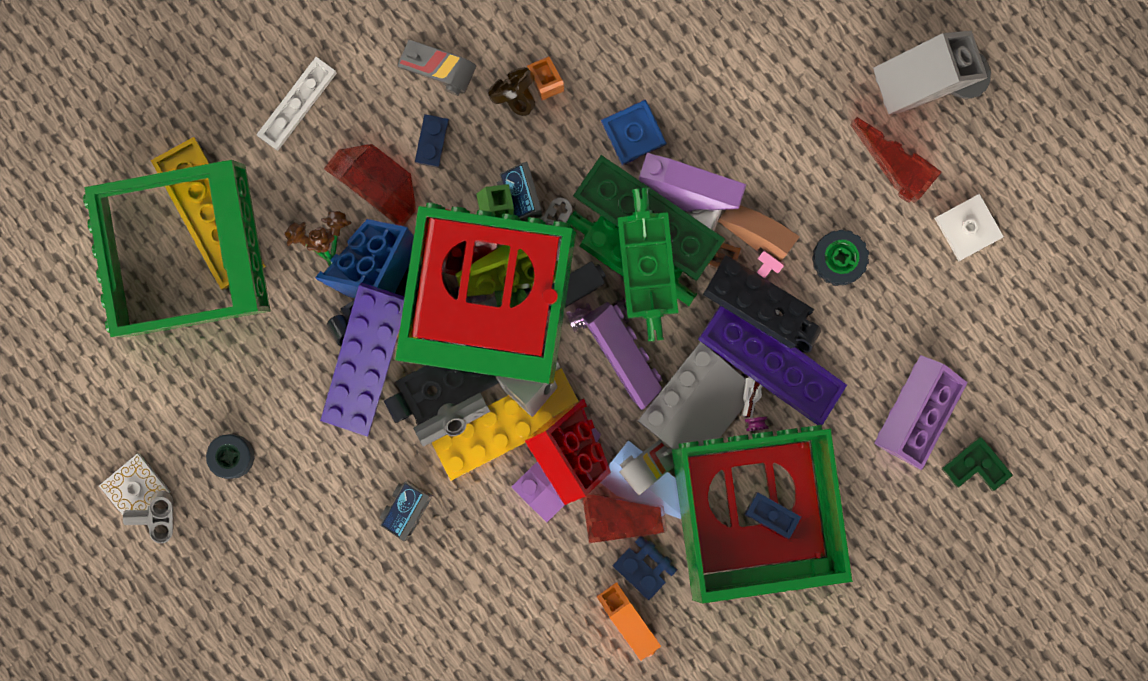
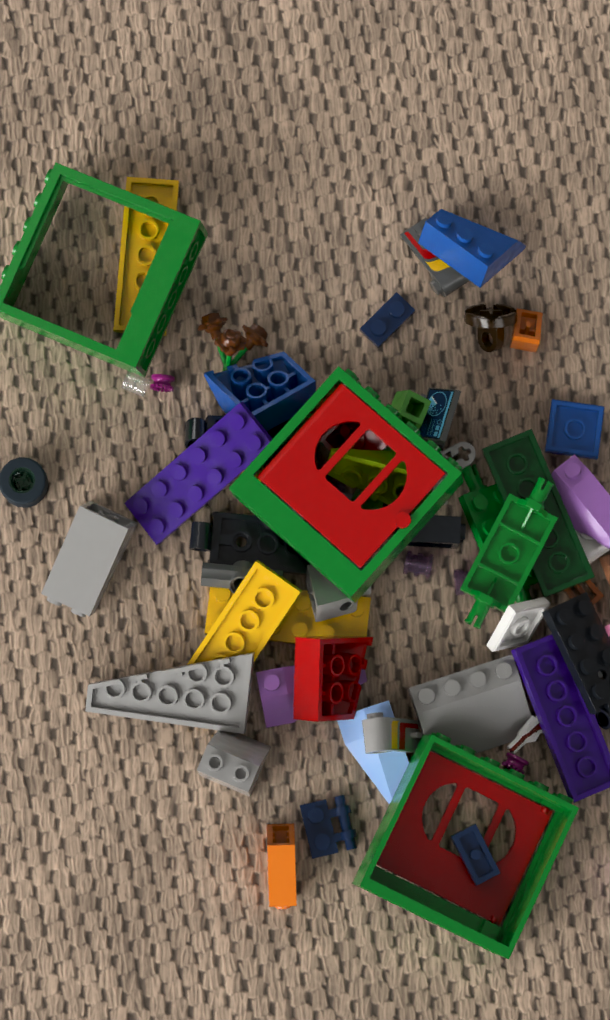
camera: 30 degrees right, 5 degrees down
white plate [257,57,337,151] -> none
clear red wedge [324,144,416,226] -> none
slope [380,481,433,541] -> none
medium lavender slope [582,302,662,410] -> none
clear red wedge [583,493,667,543] -> none
none -> light grey slope [41,501,138,617]
none -> light grey wing [85,652,255,734]
none -> clear hinge [122,371,151,397]
none -> magenta bush [150,374,175,392]
none -> yellow plate [187,560,302,665]
none -> light grey slope [197,730,271,797]
none -> blue wedge [418,209,526,288]
none -> white plate [486,597,550,652]

